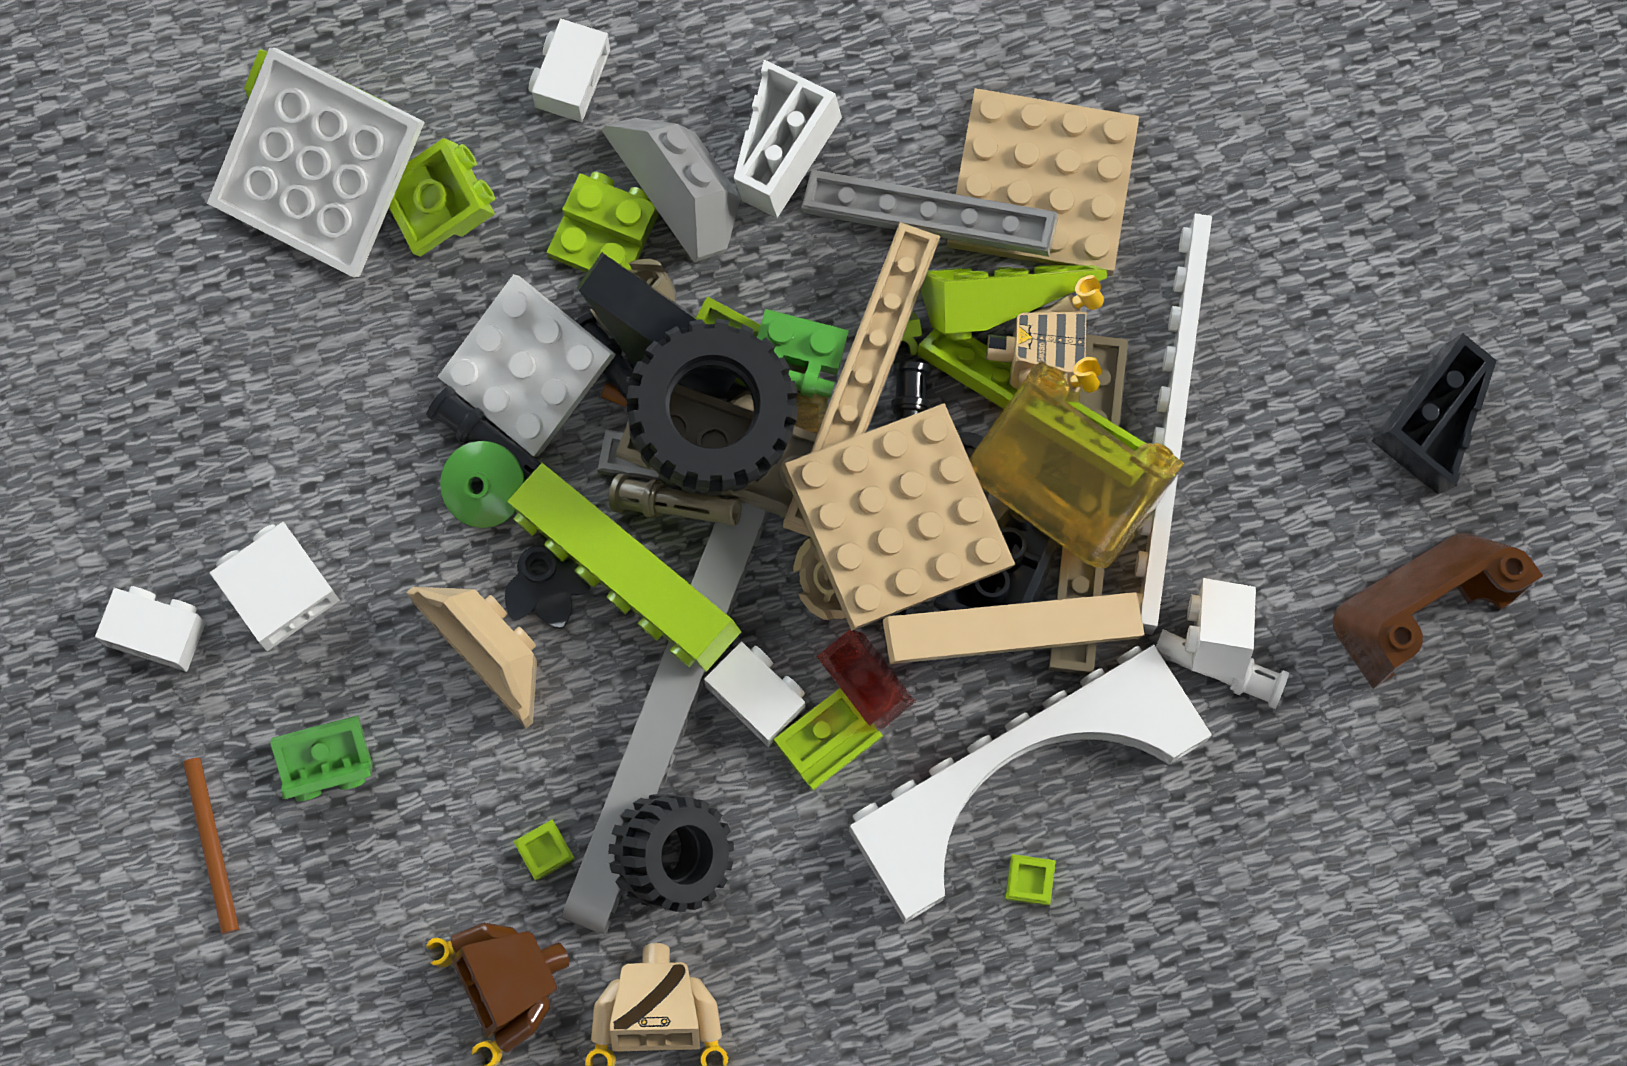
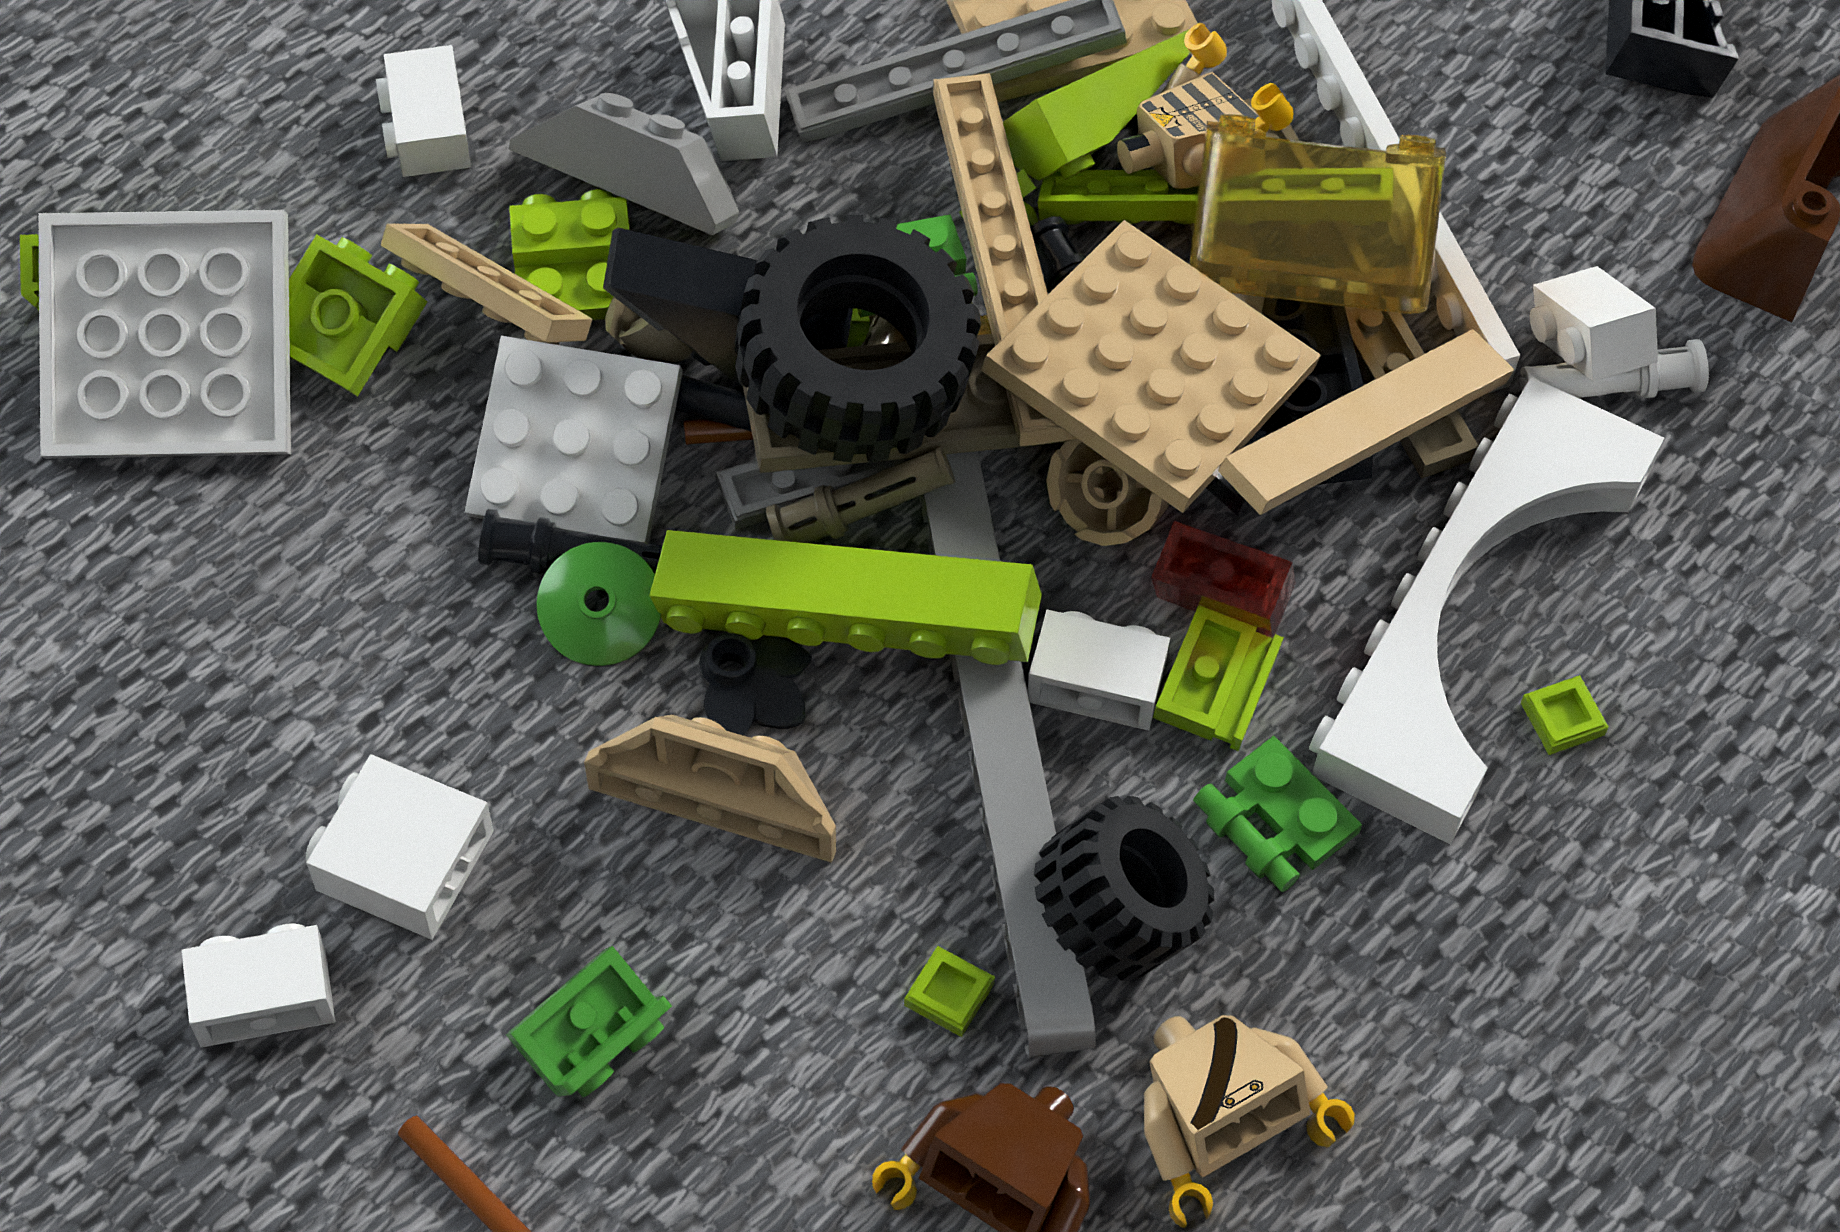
camera: 30 degrees left, 15 degrees down
none -> tan plate [380,224,593,345]
none -> bright green plate [1193,736,1362,892]

